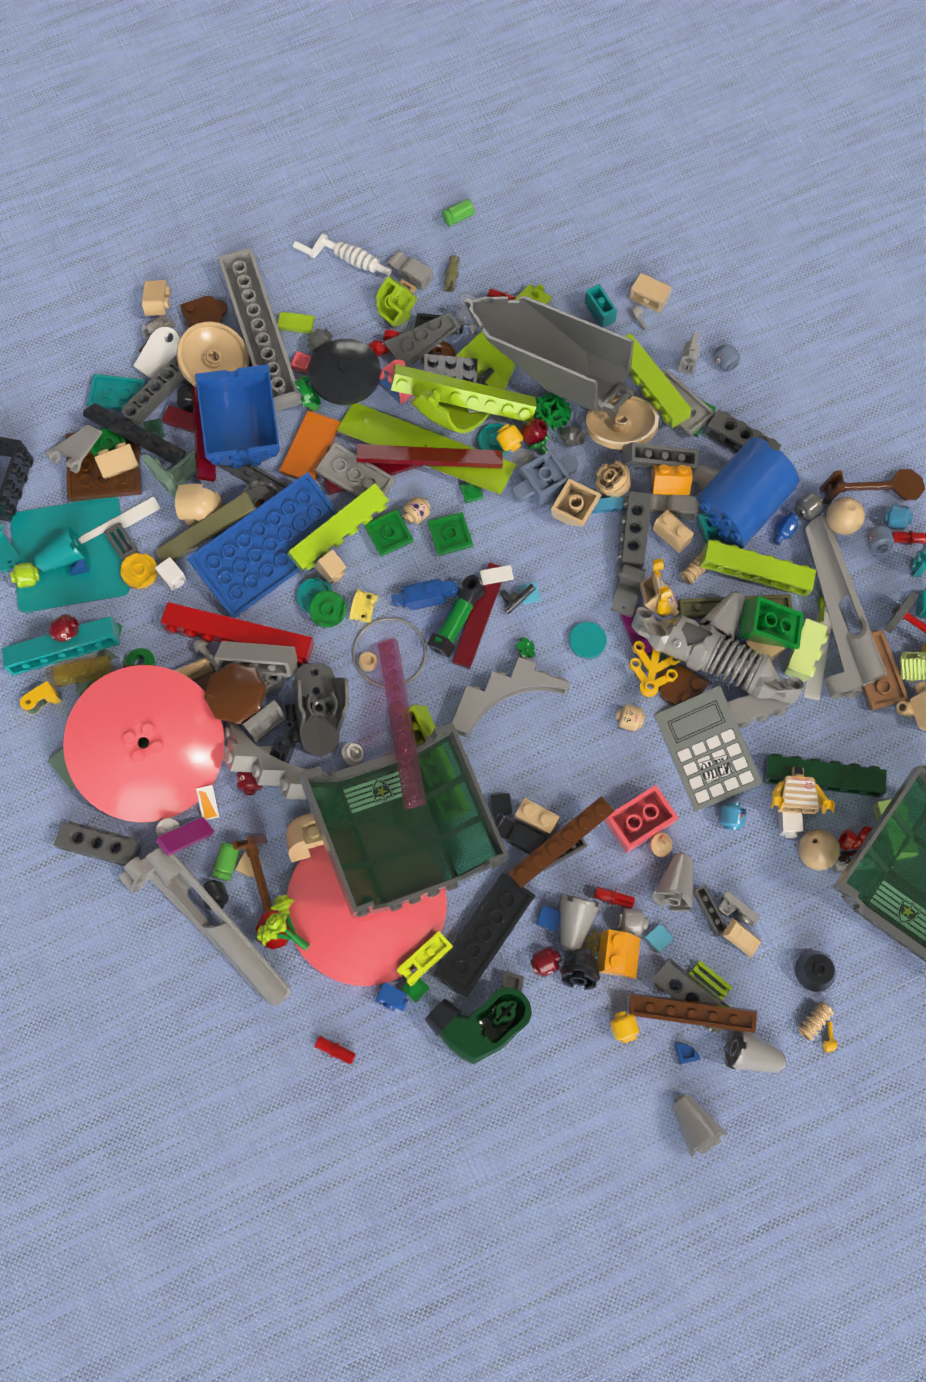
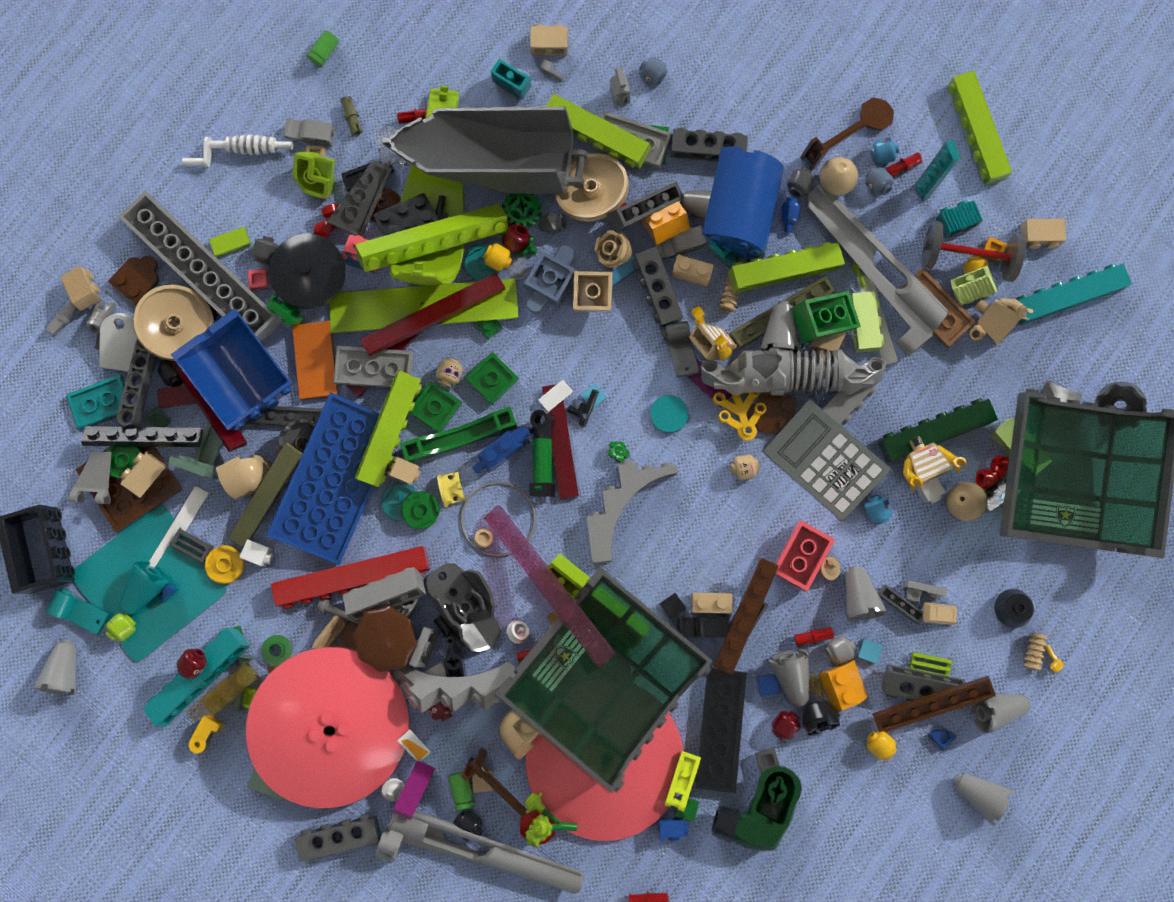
camera: 25 degrees left, 10 degrees up
none -> light grey pin [45,300,78,336]
none -> green arch [400,406,518,463]

